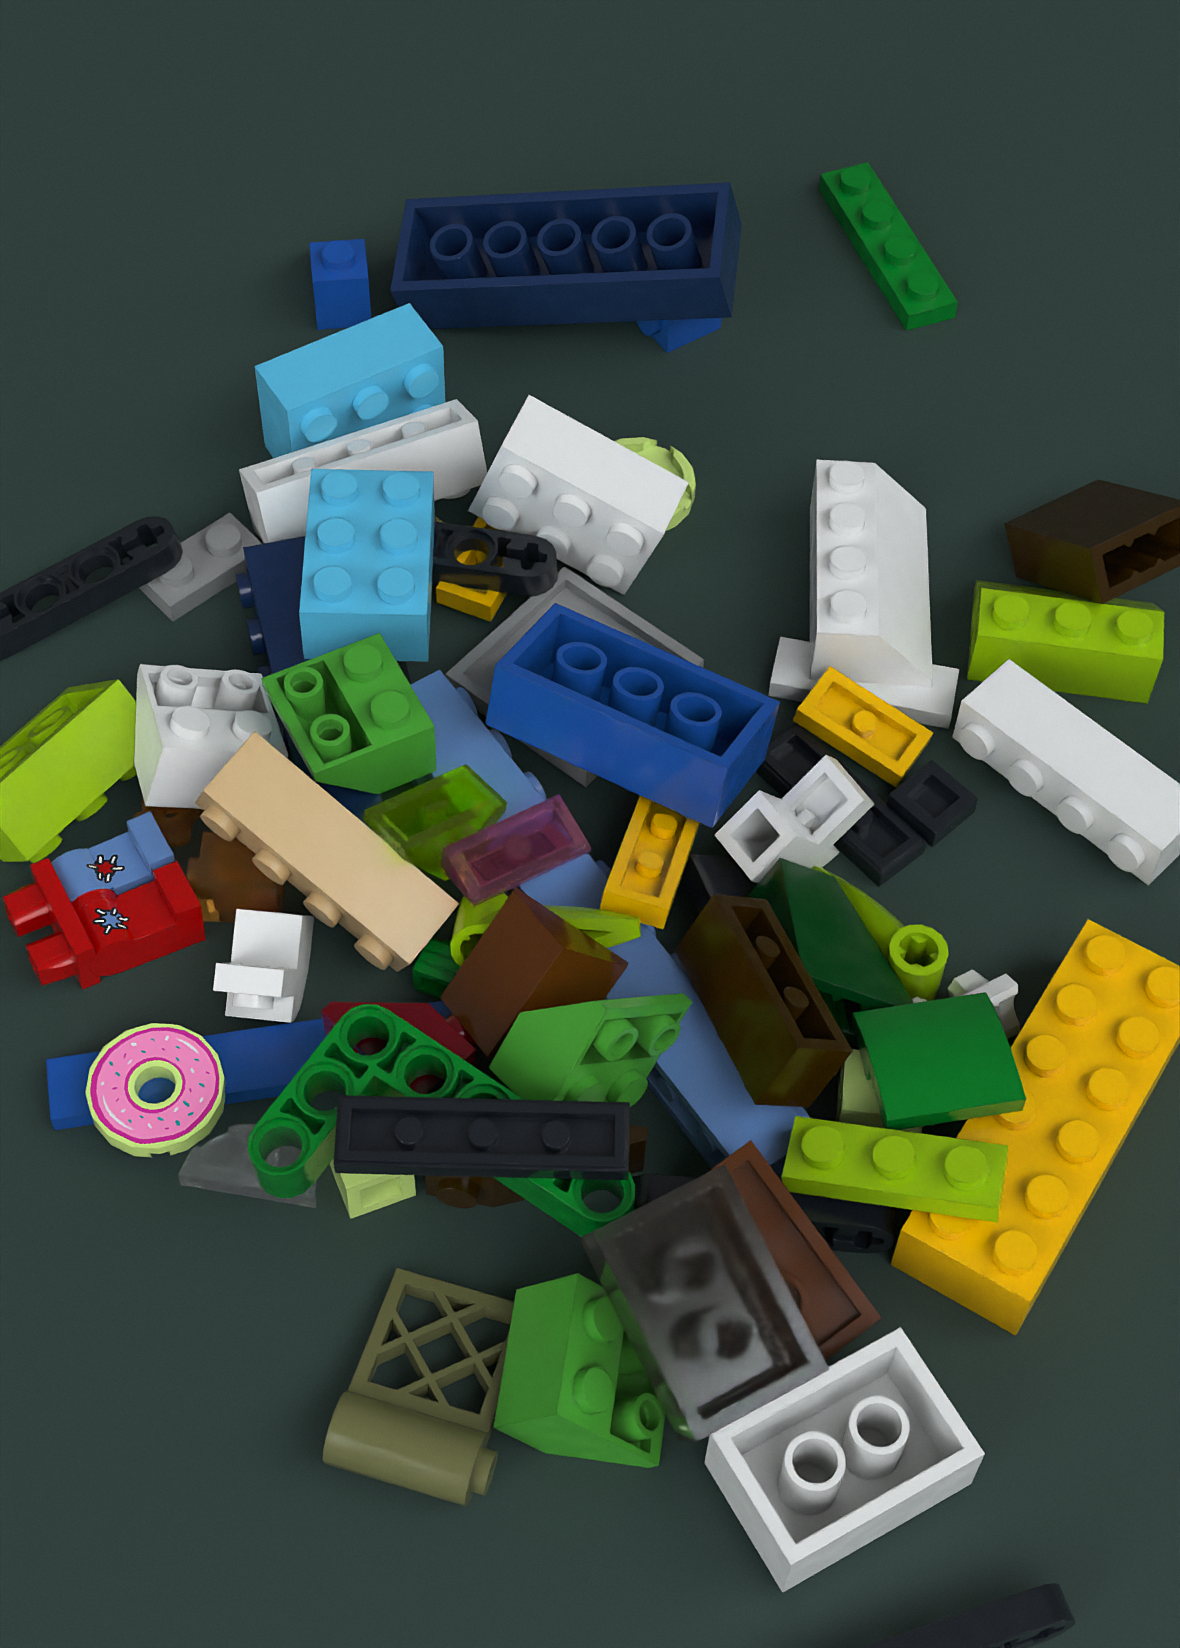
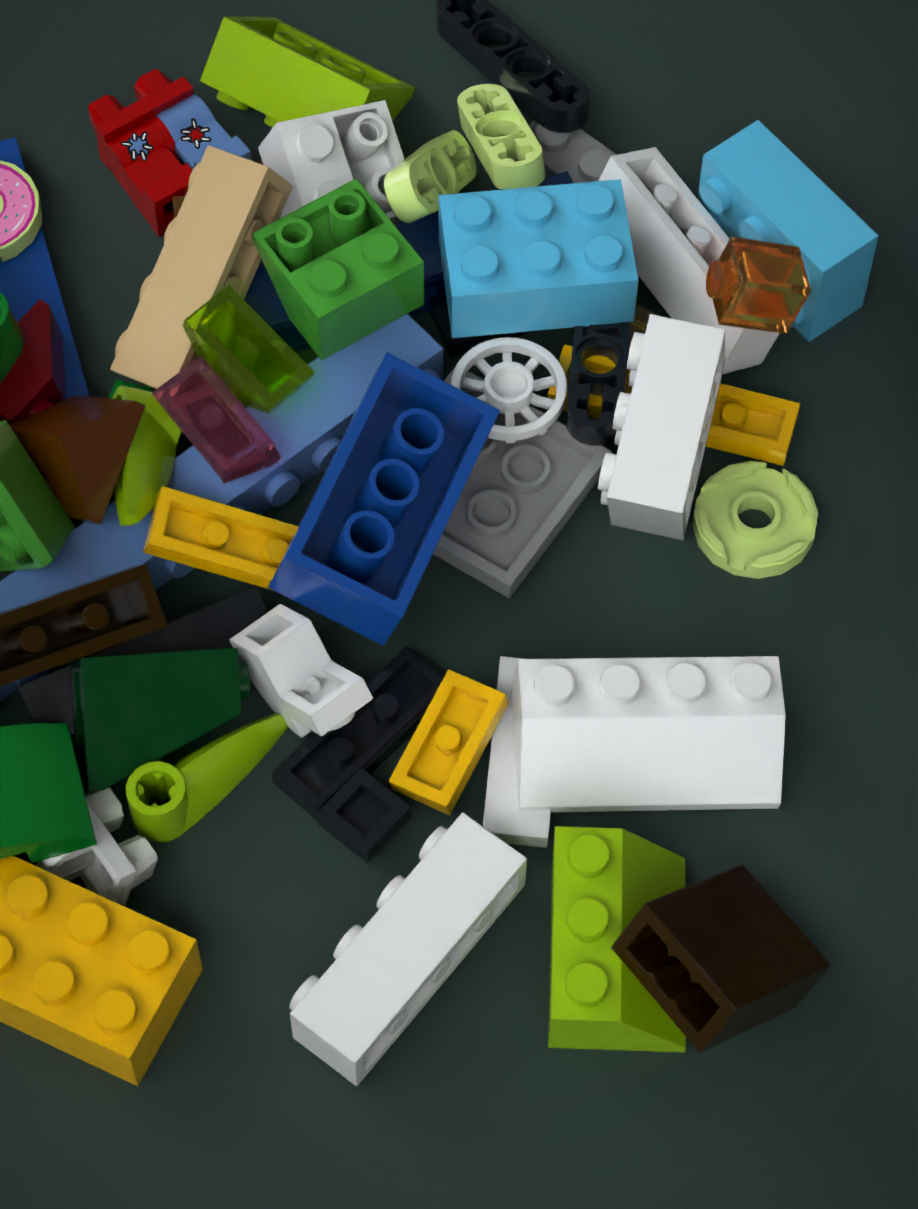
camera: 85 degrees right, 5 degrees up
white brick [213,909,314,1023] -> none
none -> yellowish green beam [384,130,477,224]
none -> white wheel [451,337,567,444]
none -> yellowish green beam [457,84,546,190]
none -> clear orange brick [706,237,811,334]

